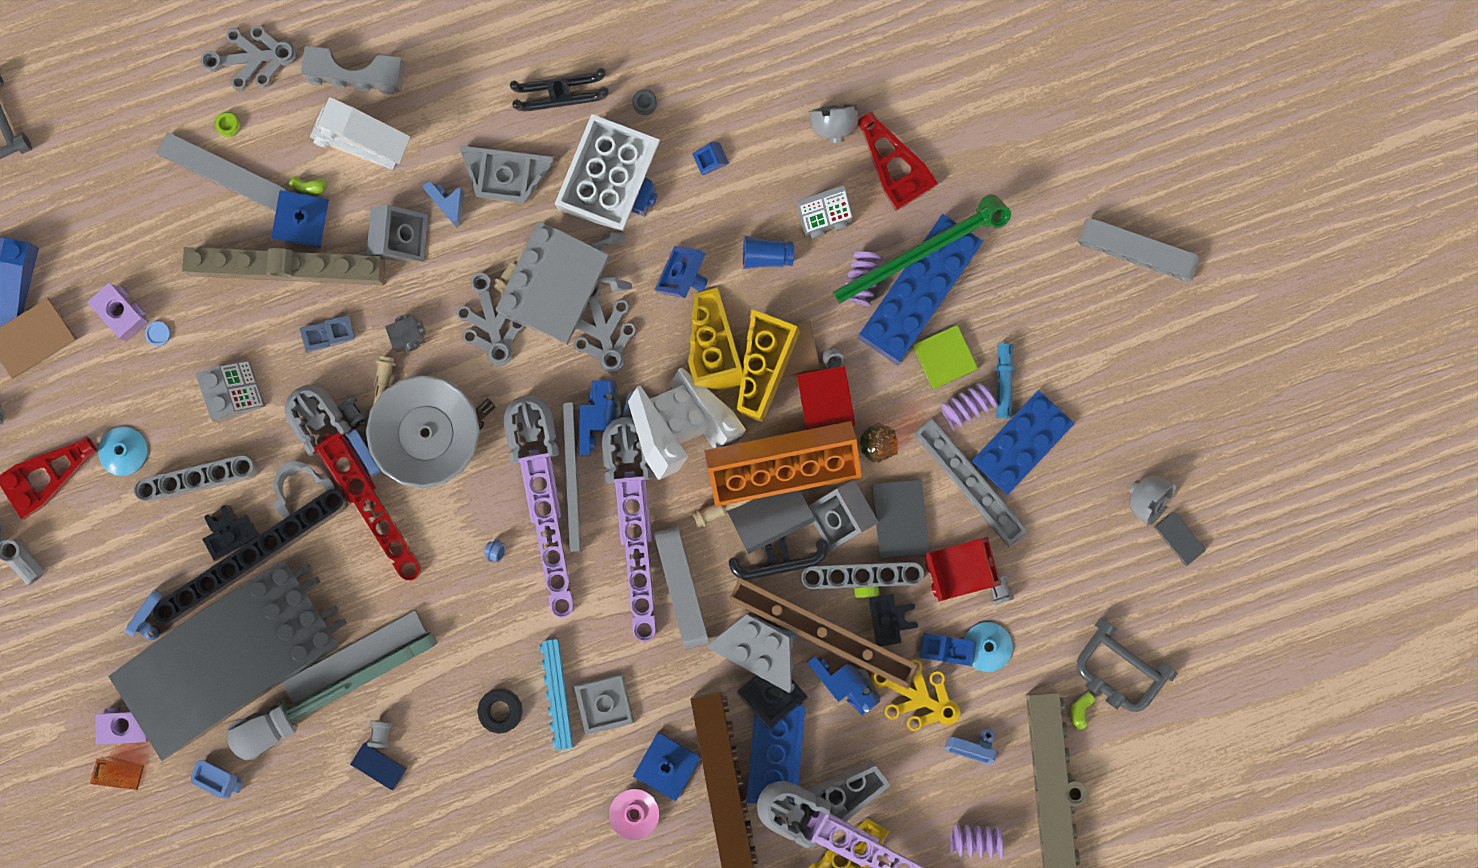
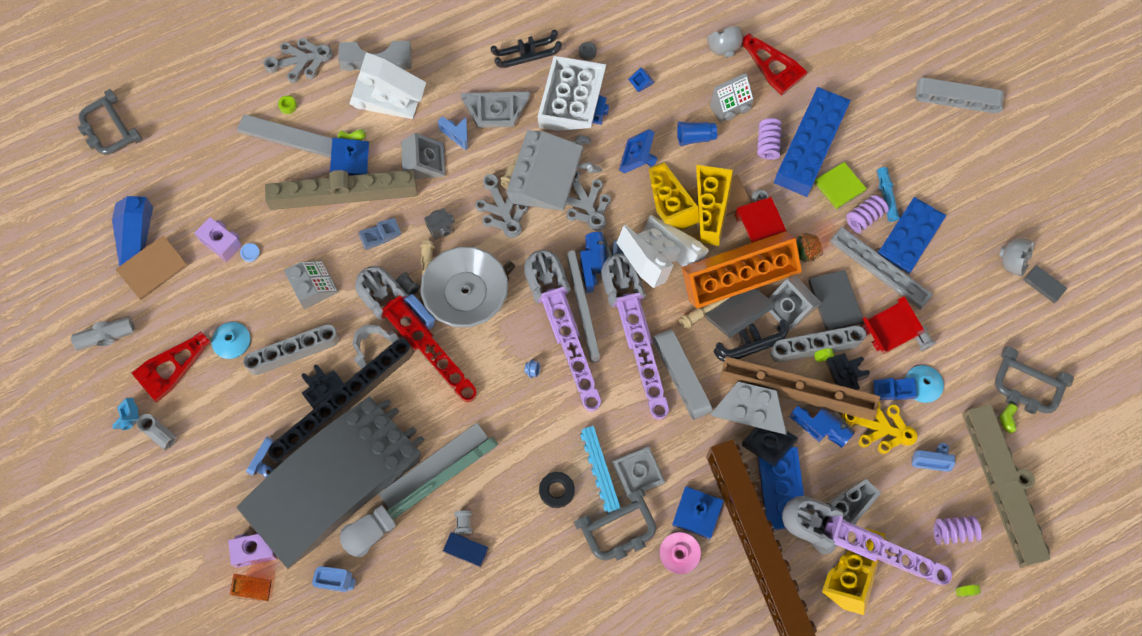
camera: 15 degrees left, 15 degrees down
green piece [833,194,1011,304] -> none
none -> dark grey bar [574,488,656,561]

